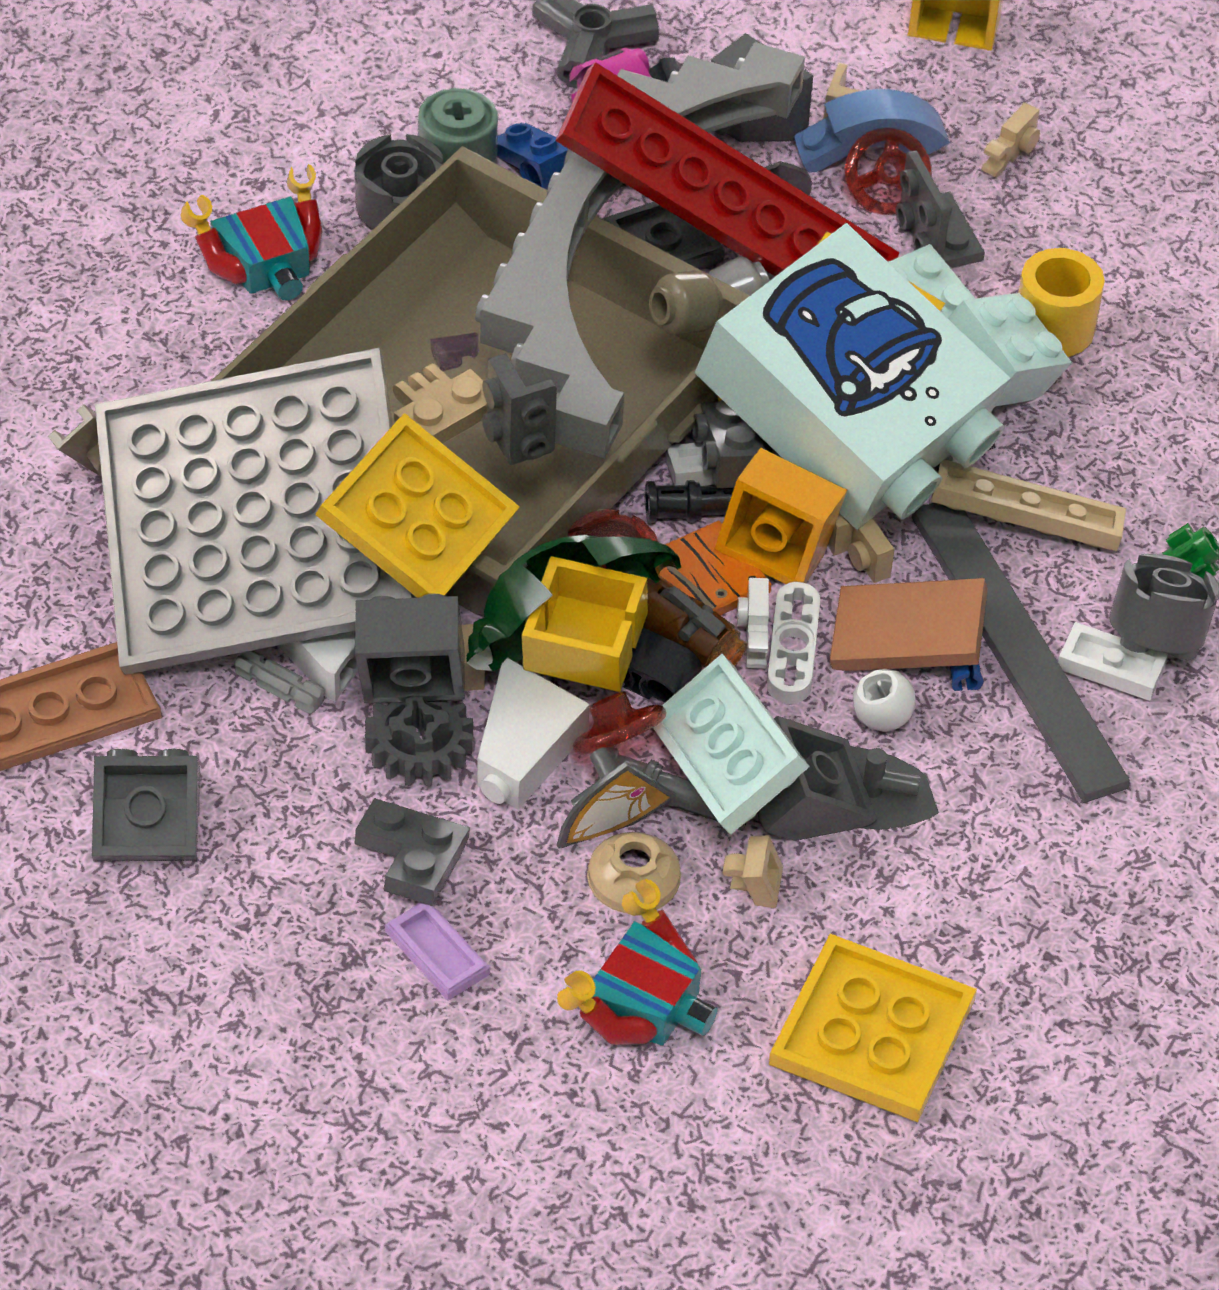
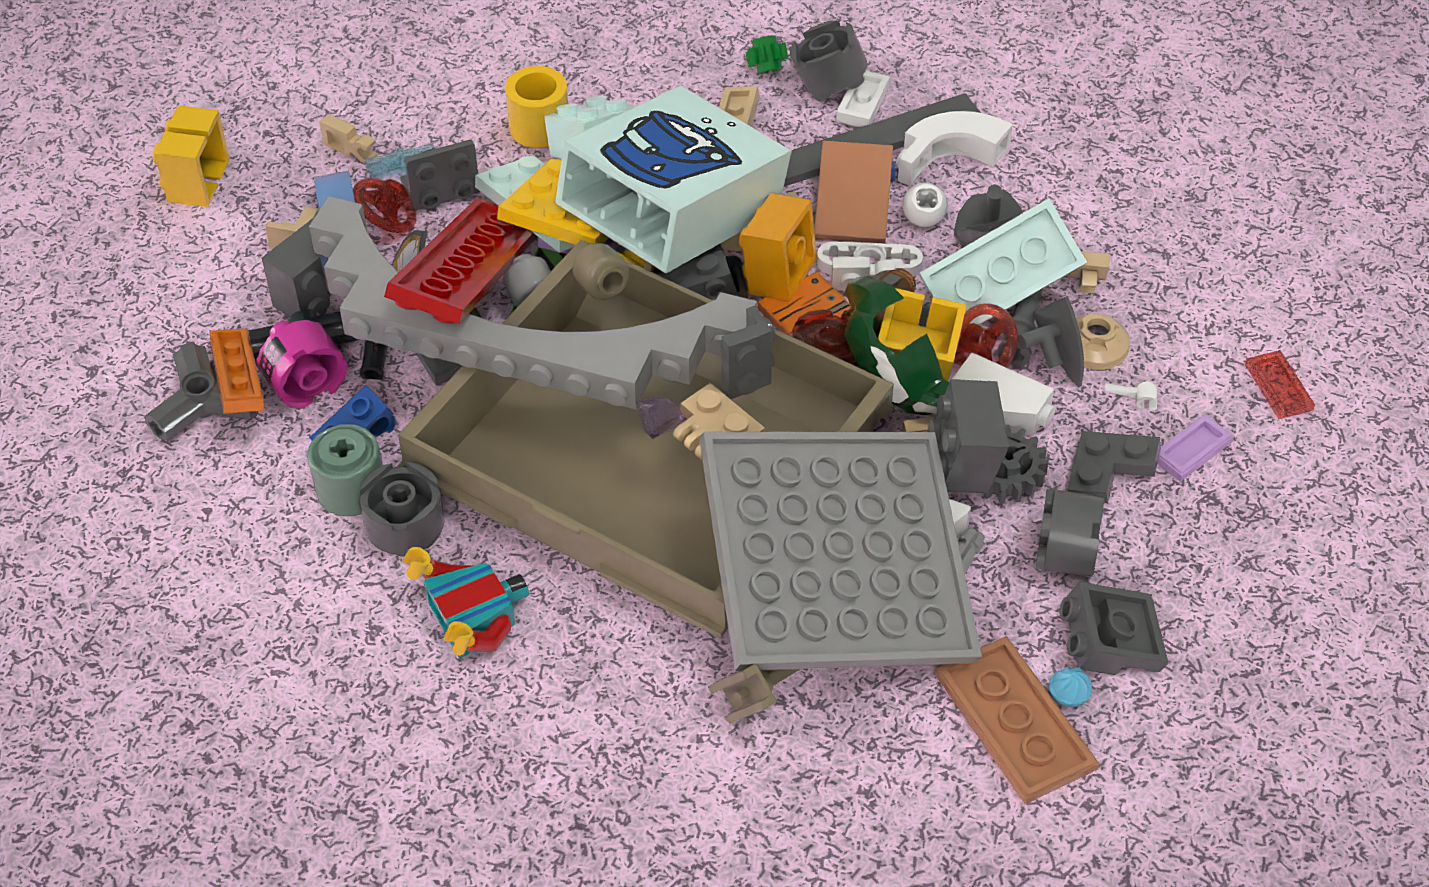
camera: 90 degrees left, 0 degrees up
yellow plate [315,413,520,598] -> none
torso [557,879,718,1046] -> none
yellow plate [768,933,977,1122] -> none
none -> orange tile [209,328,264,414]
none -> clear light blue pin [365,143,435,181]
none -> white arch [896,111,1013,186]
none -> dark grey brick [1035,489,1104,577]
none -> medium azure plate [1049,666,1092,707]
none -> white hand [1104,381,1157,410]
none -> clear red tile [1245,350,1315,419]

